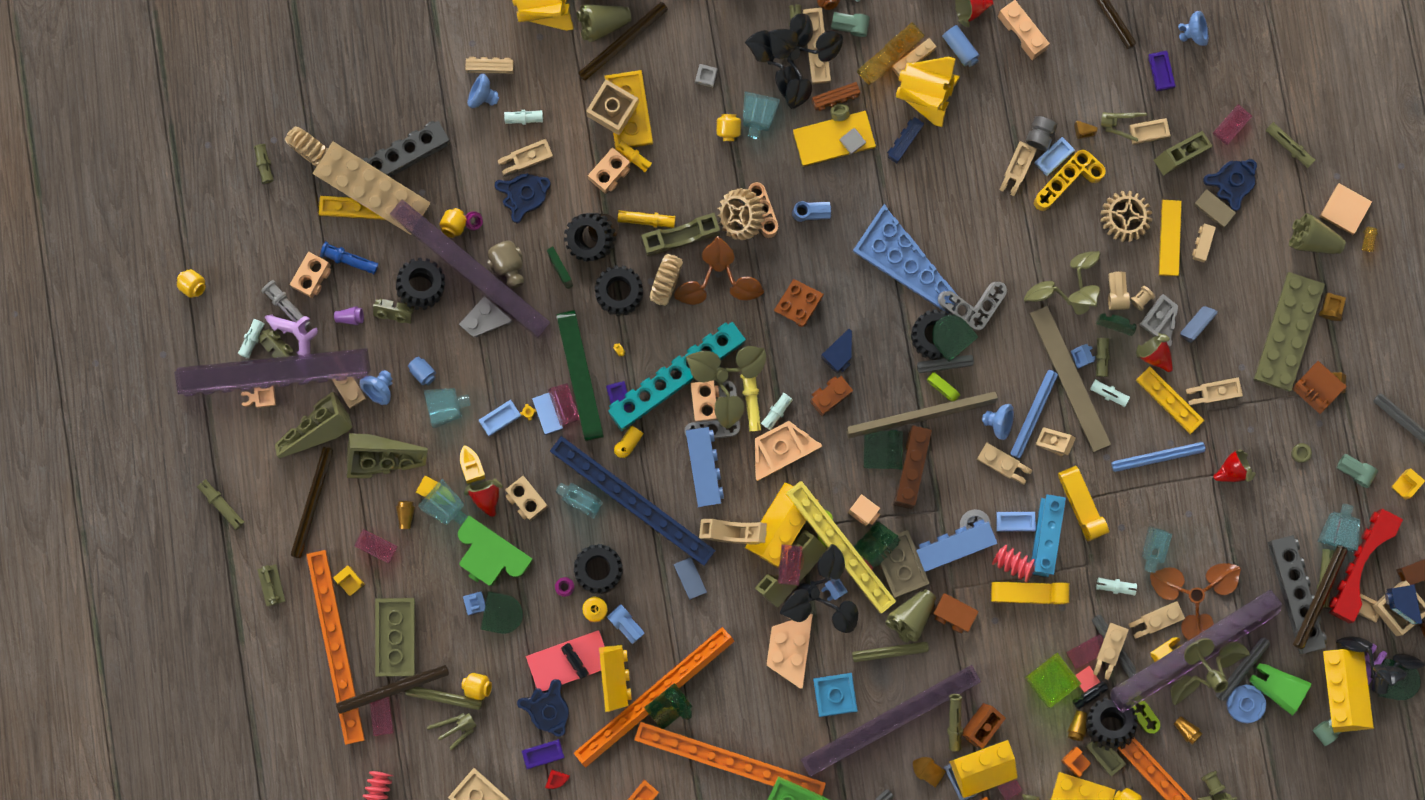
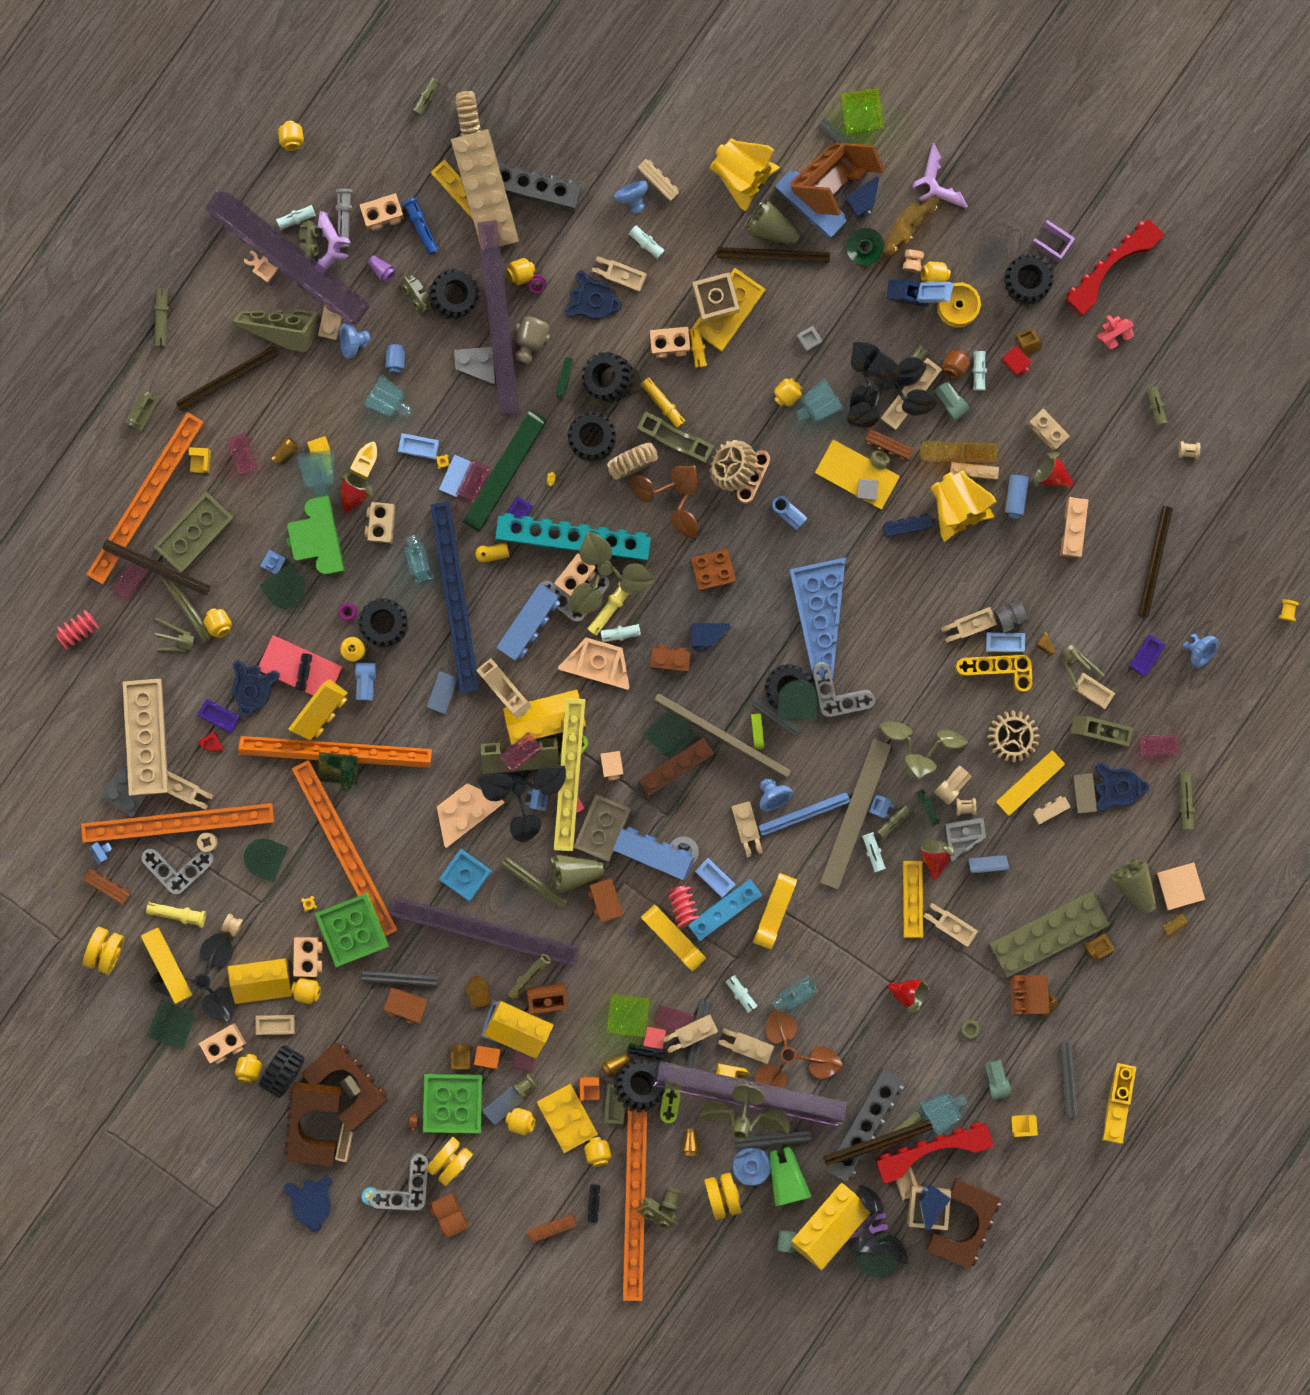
camera: 50 degrees right, 5 degrees up
olive wedge [347,433,428,478] -> none
clear green hinge [854,521,901,568] -> none
tan slope [1036,427,1076,456] -> none
medium blue axle [1111,442,1205,472] -> none
none -> yellow wheel [704,1172,742,1220]

